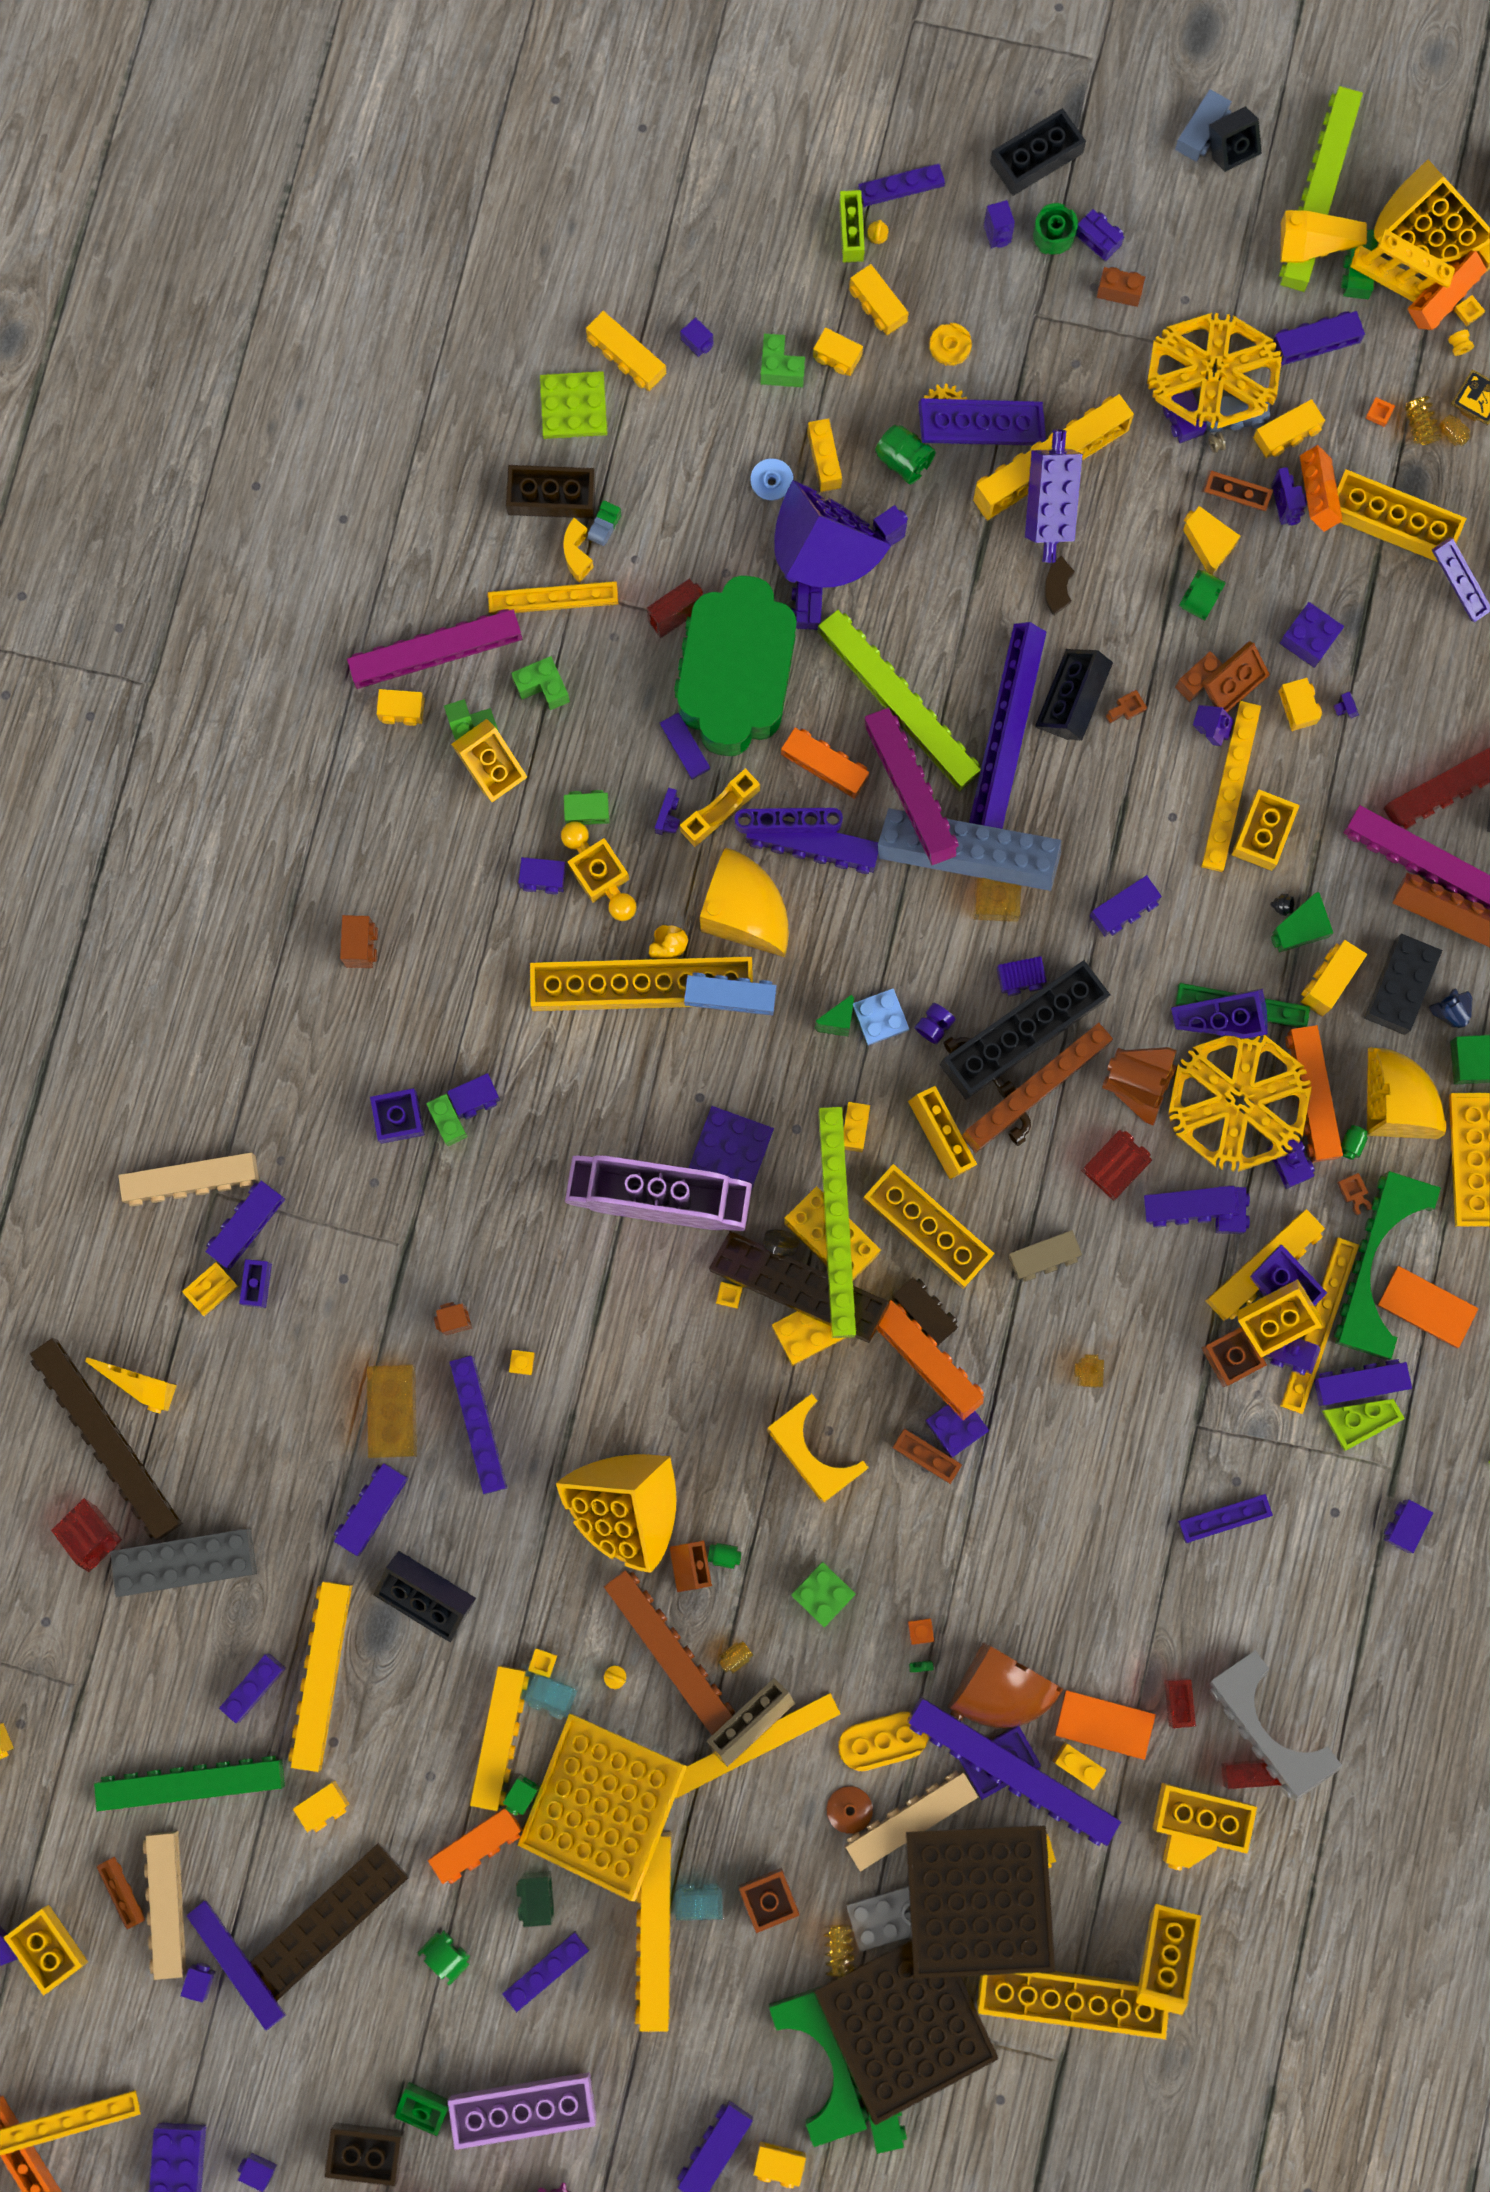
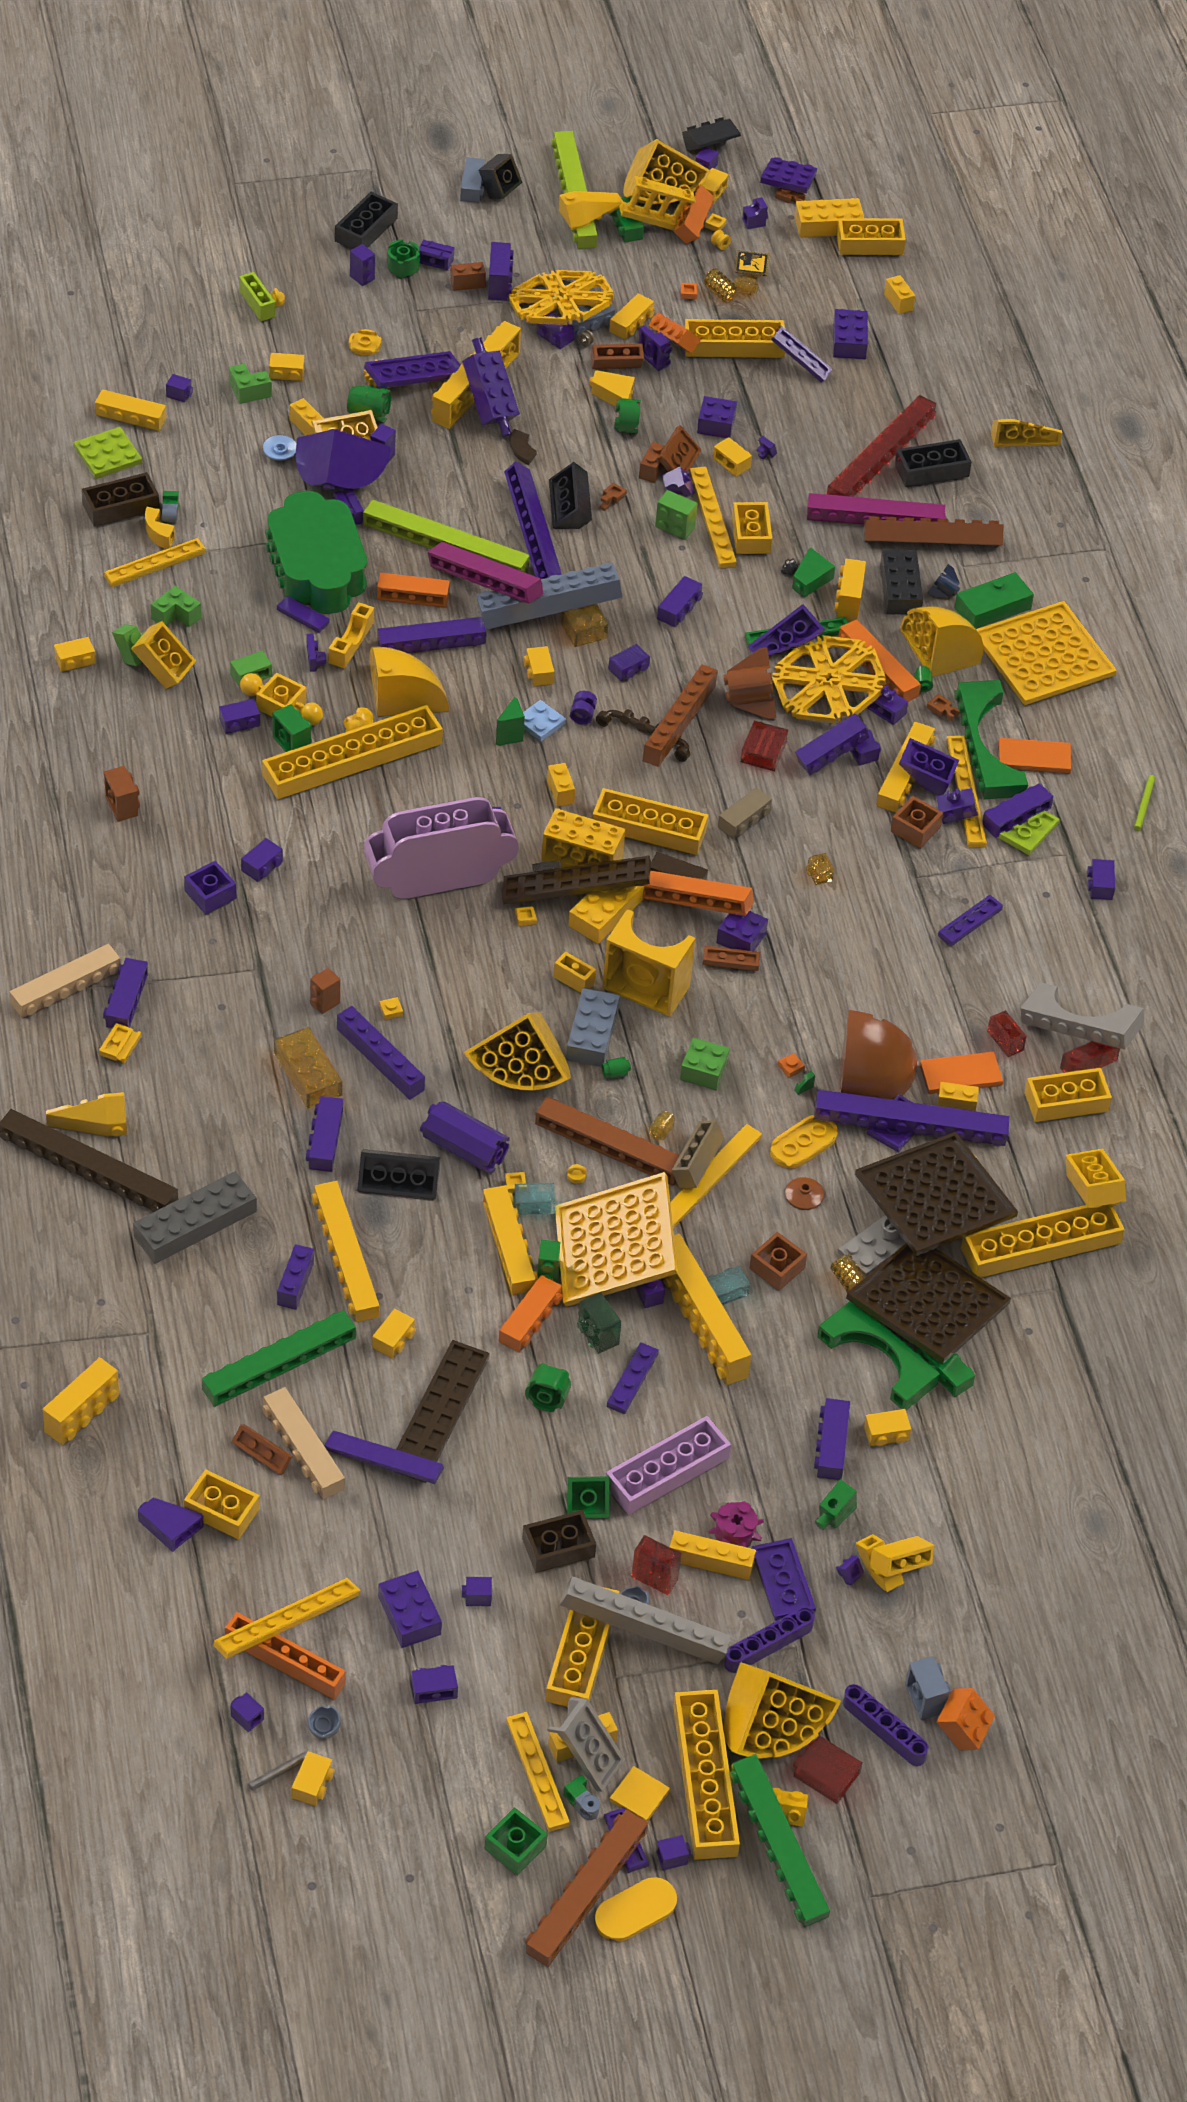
camera: 30 degrees left, 30 degrees down
clear red brick [51,1498,122,1572] -> none
dark purple brick [180,1963,215,2003] -> none
dark purple brick [239,1259,272,1308] -> none
magenta brick [347,609,523,689] -> none
bright green brick [426,1094,468,1146] -> none
clear red brick [647,578,703,639] -> none
dark orange brick [669,1541,712,1592] -> none
medium blue brick [684,973,776,1016] -> none
dark purple beam [735,808,843,834] -> none
lime brick [818,1107,856,1338] -> none
tan brick [845,1770,978,1871] -> none
yellow brick [849,264,909,335] -> none
dark purple plate [858,164,945,207] -> none
yellow brick [908,1086,977,1180] -> none
black brick [939,960,1110,1100] -> none
yellow slope [1163,1834,1217,1871] -> none
yellow brick [1238,1279,1322,1358] -> none
dark purple brick [1273,311,1365,366] -> none
none -> green brick [272,704,312,752]
none -> yellow wedge [311,410,378,440]
none -> dark purple brick [420,1102,510,1173]
none -> dark purple brick [488,242,514,301]
none -> yellow brick [523,646,554,686]
none -> yellow brick [553,951,596,993]
none -> sand blue brick [566,988,620,1067]
none -> bright green brick [655,490,698,540]

